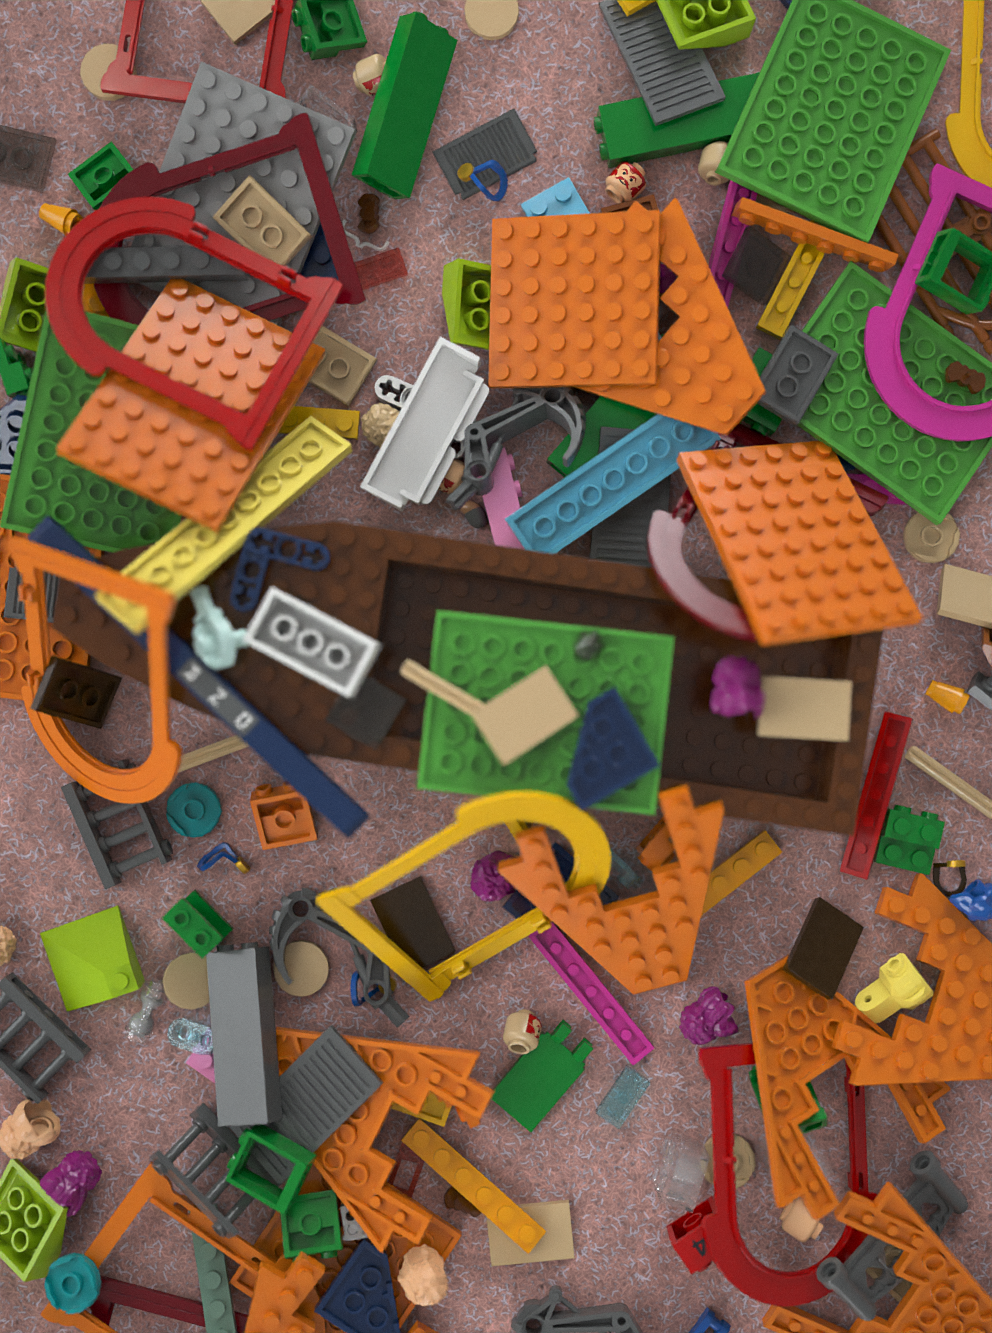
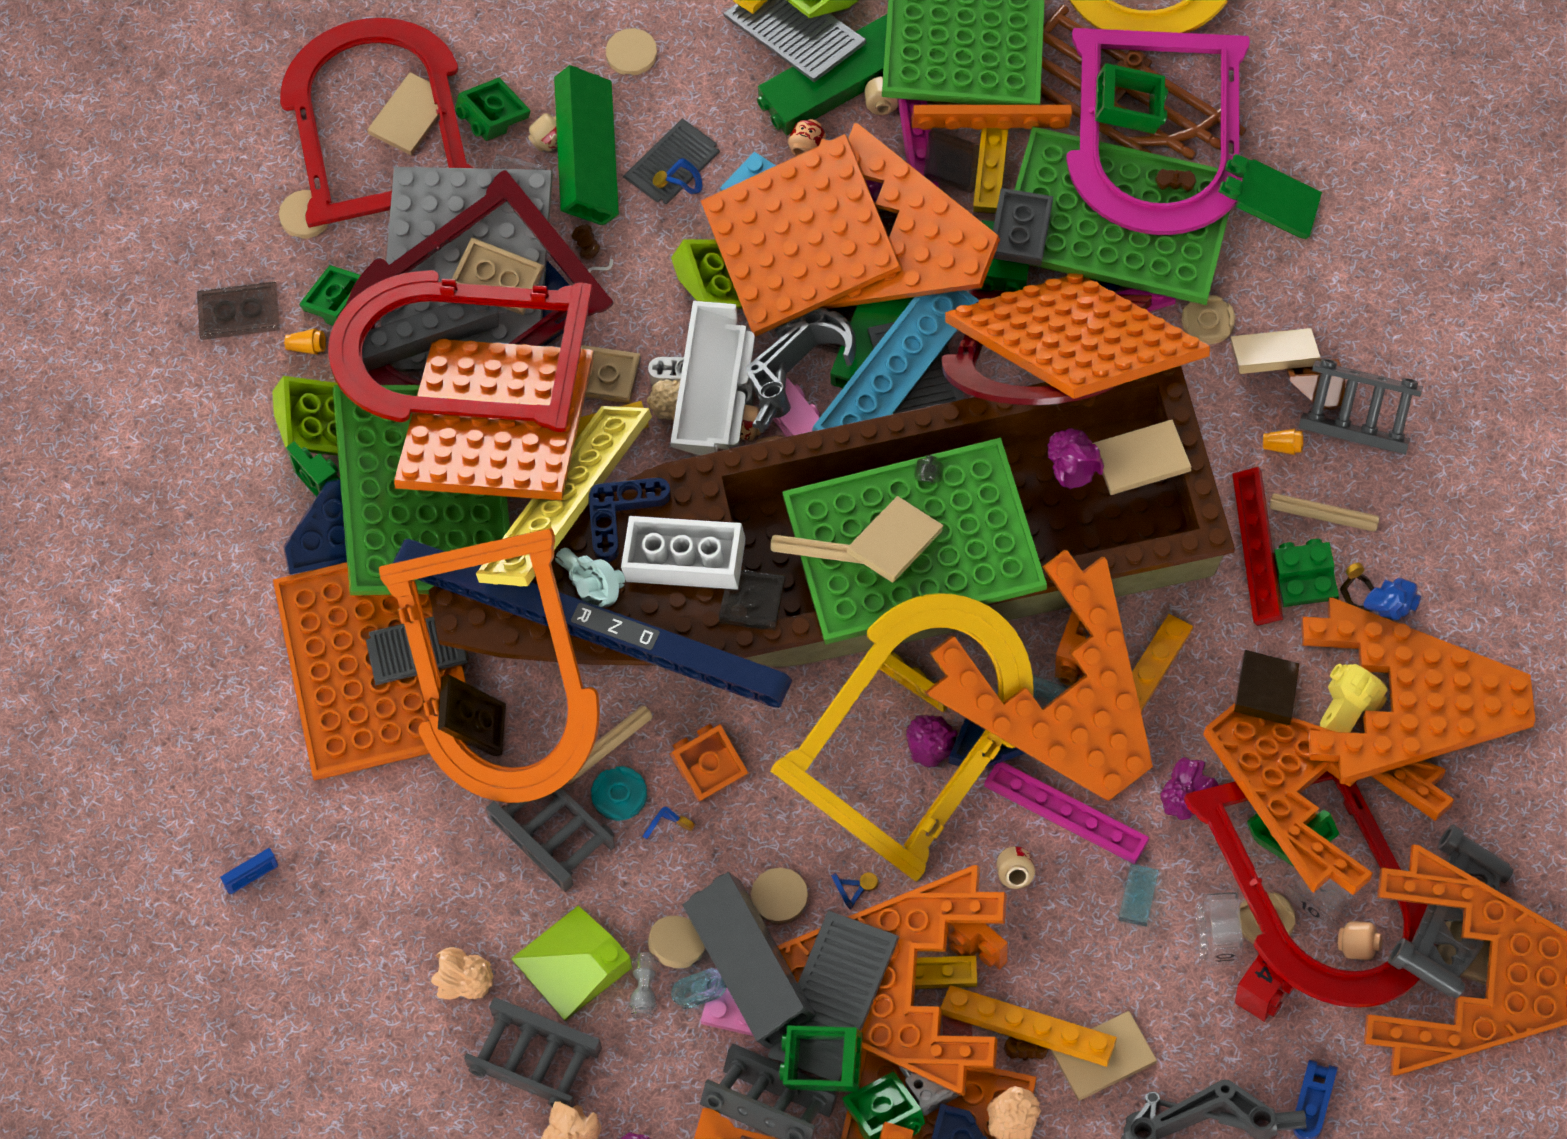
camera: 15 degrees left, 25 degrees down
green panel [162,890,234,959] -> none
dark grey piece [269,888,410,1028] -> none
clear red tile [355,247,408,290] -> none
dark brown tile [370,876,456,968] -> none
green tile [491,1019,593,1132] -> none
dark blue plate [566,687,661,811] -> none

